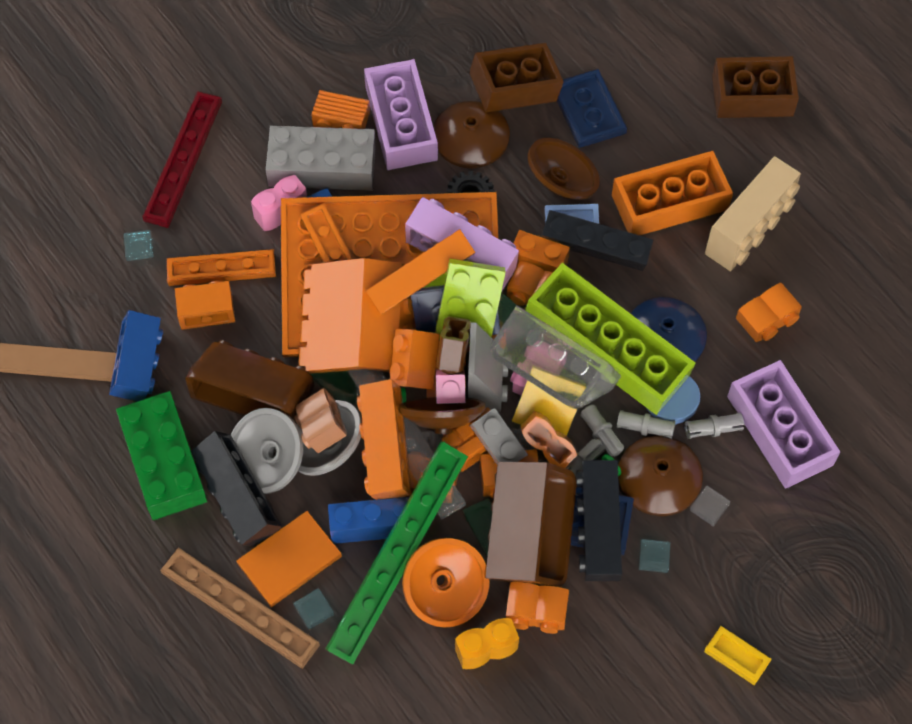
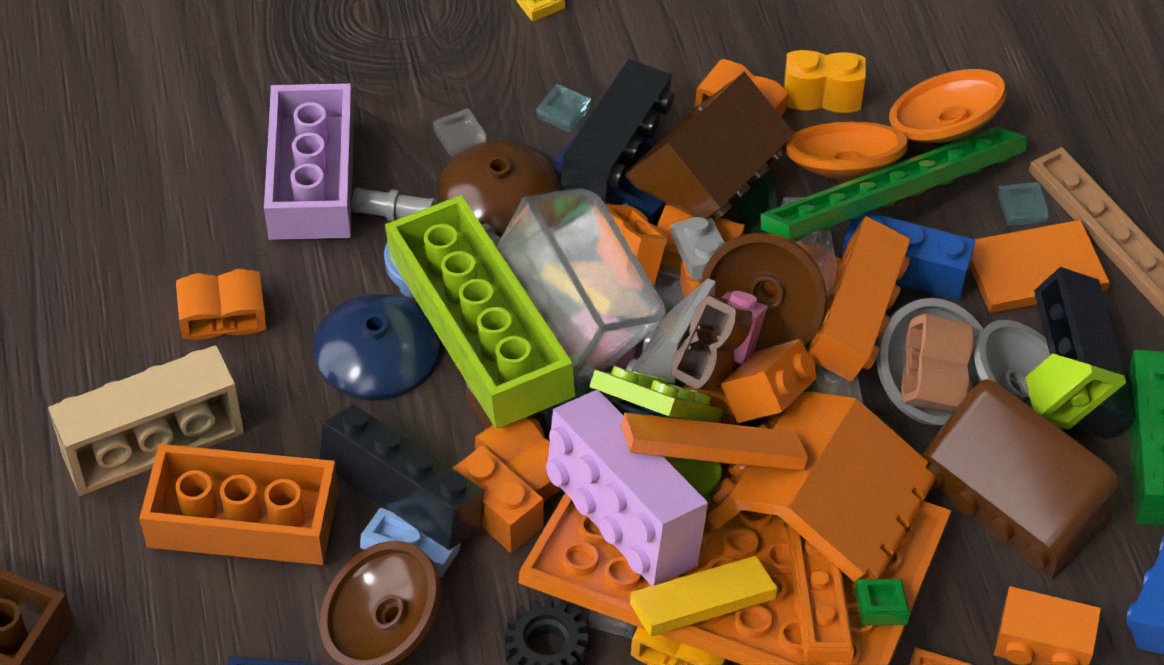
camera: 155 degrees left, 10 degrees down
none -> yellow tile [630,556,777,637]
none -> green tile [854,579,910,625]
none -> orange dish [889,69,1007,143]
none -> lime slope [1025,353,1126,430]

